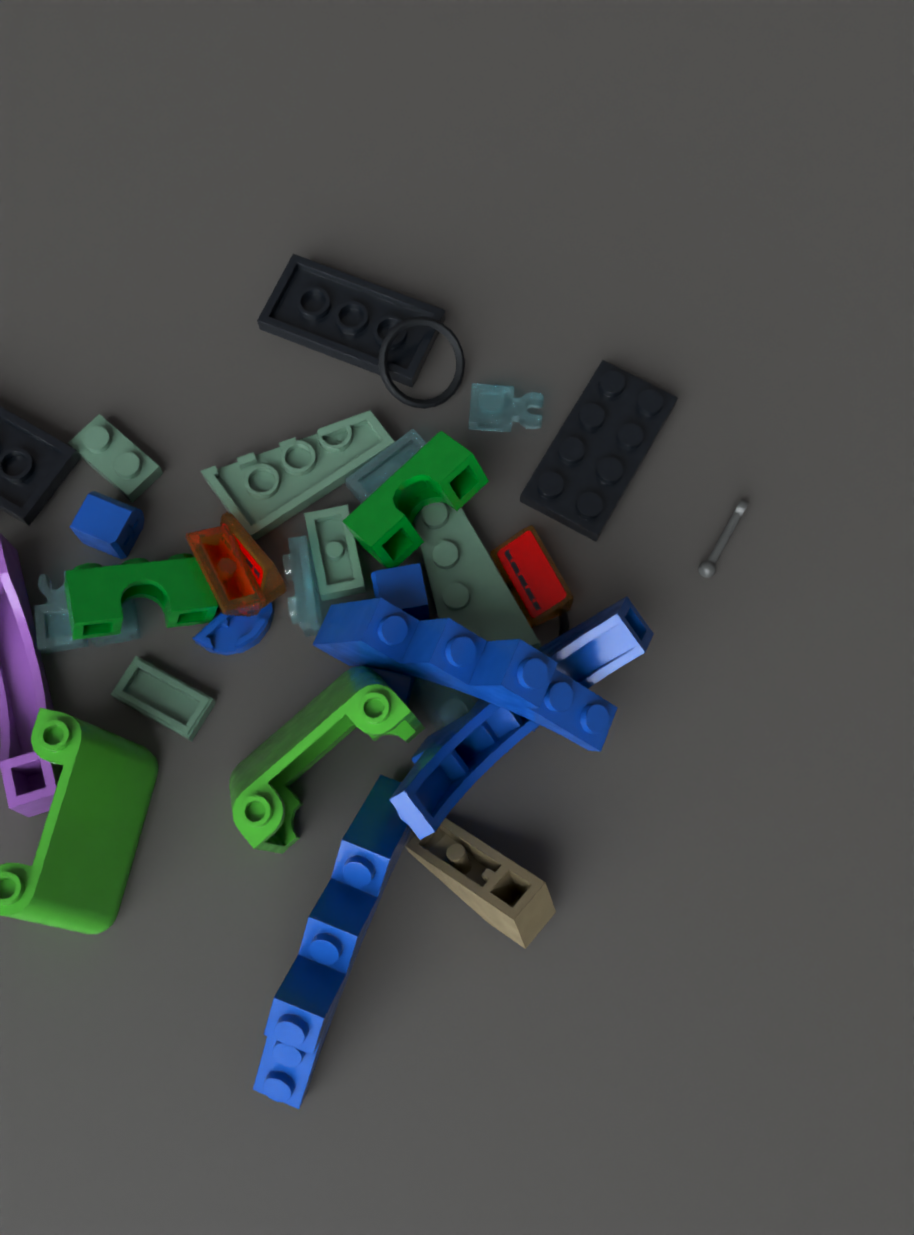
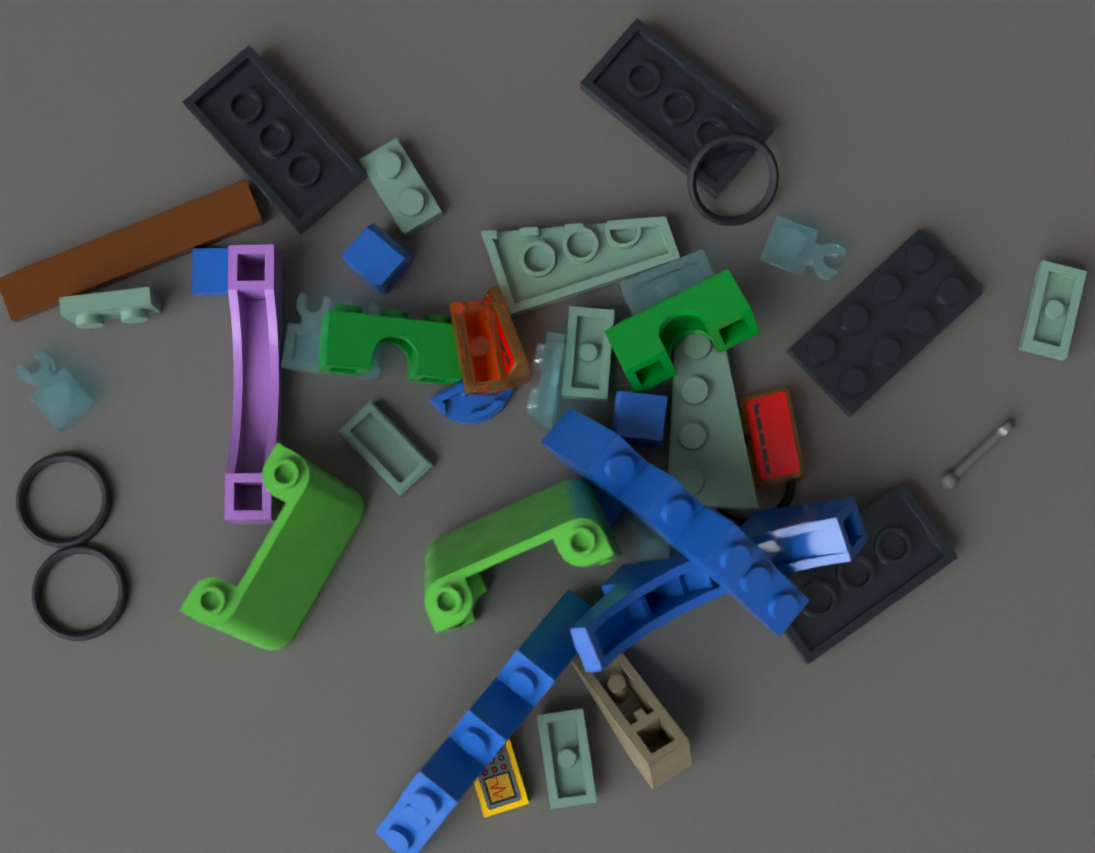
camera: 25 degrees right, 10 degrees up
none -> tile [474,738,530,818]
none -> sand green plate [537,708,597,809]
none -> black plate [783,482,958,665]
none -> sand green plate [1018,260,1087,361]

